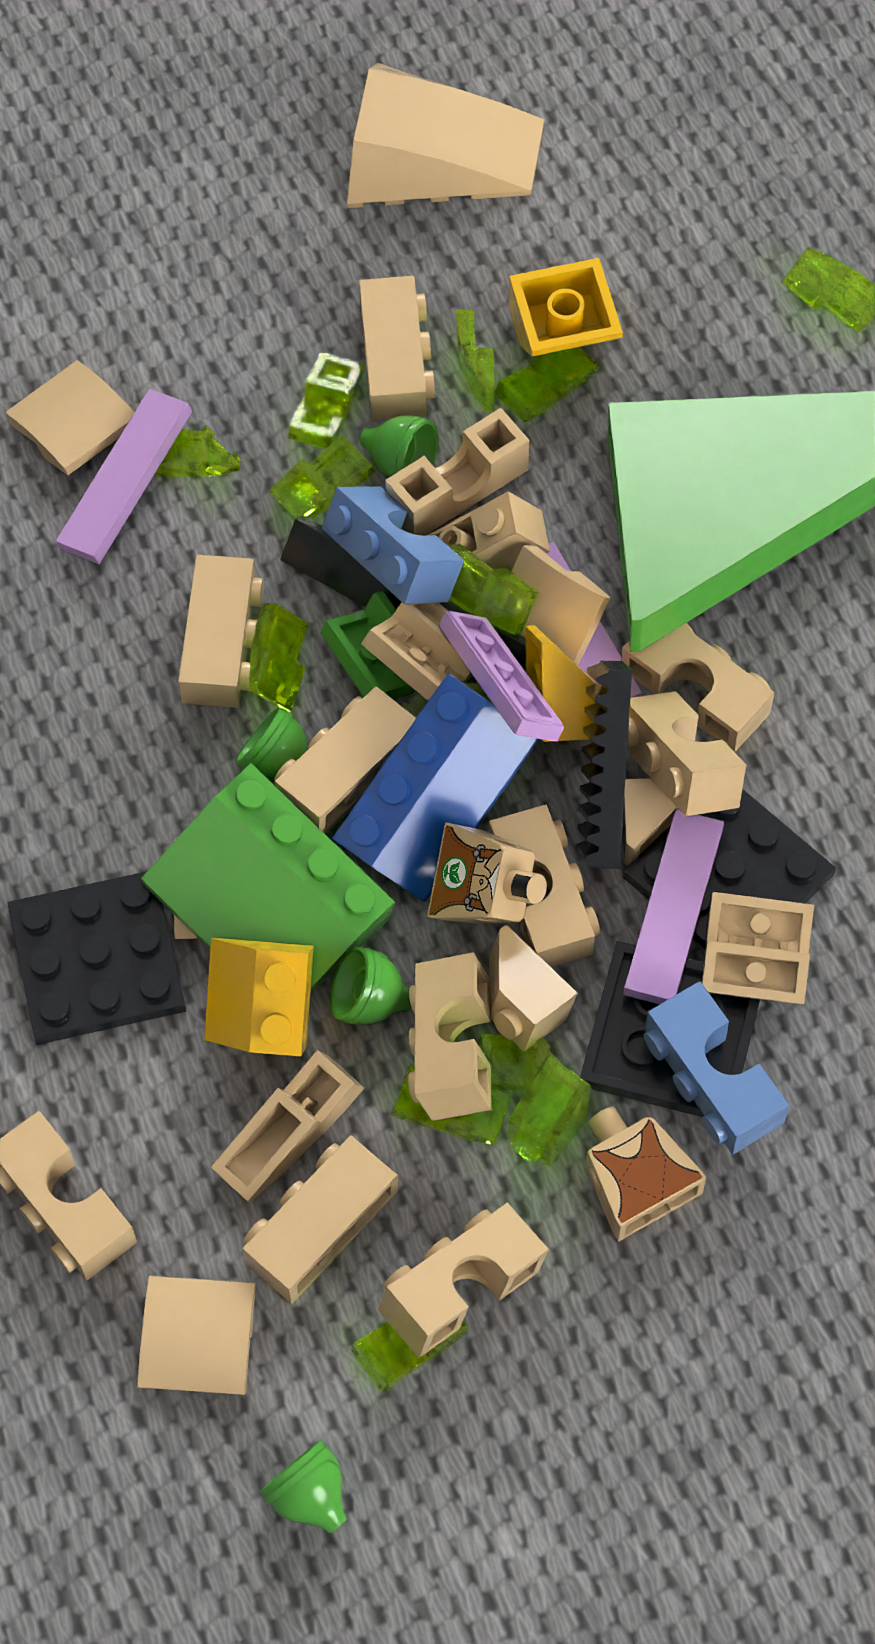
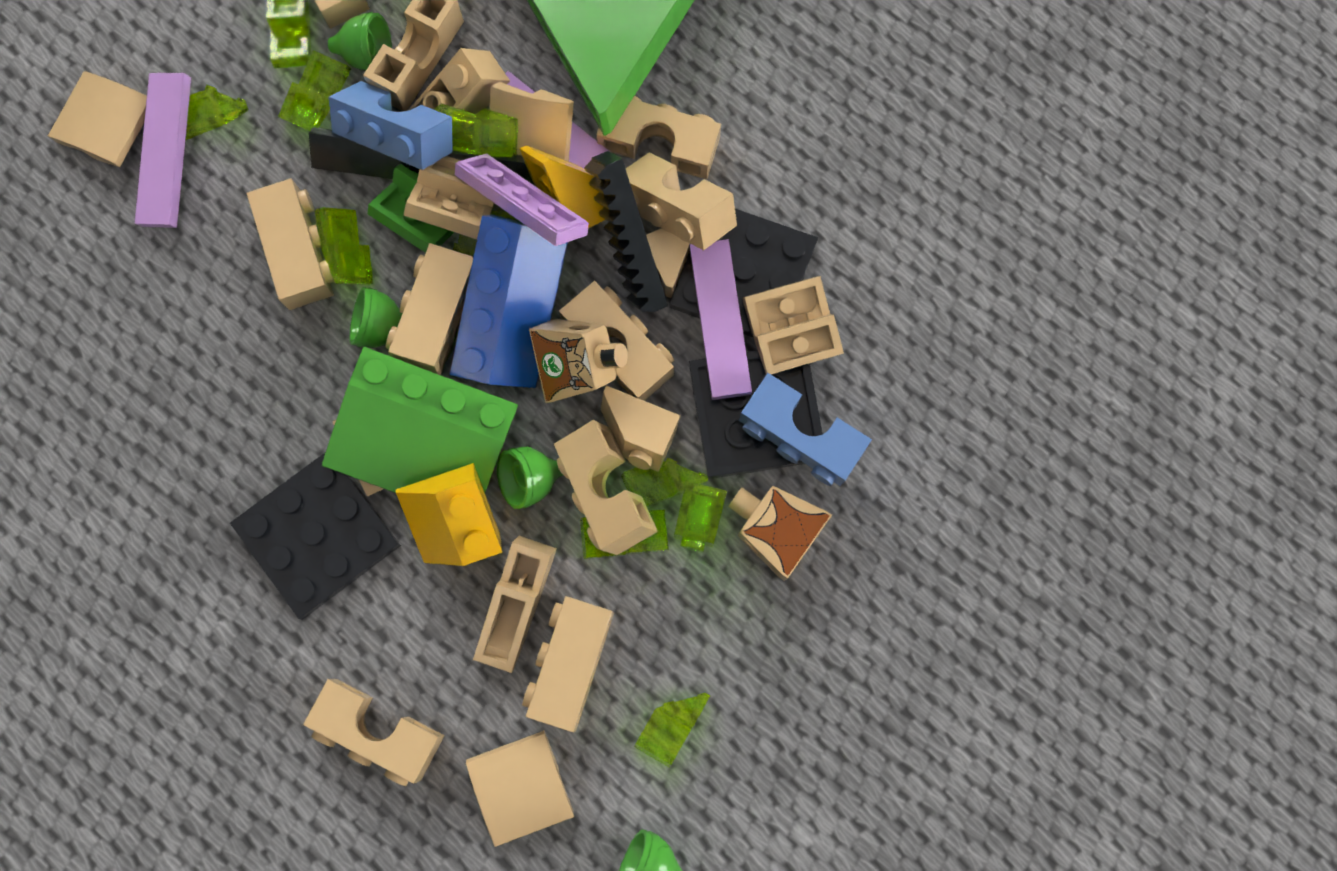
camera: 25 degrees left, 15 degrees up
tan arch [378,1202,549,1358] -> none

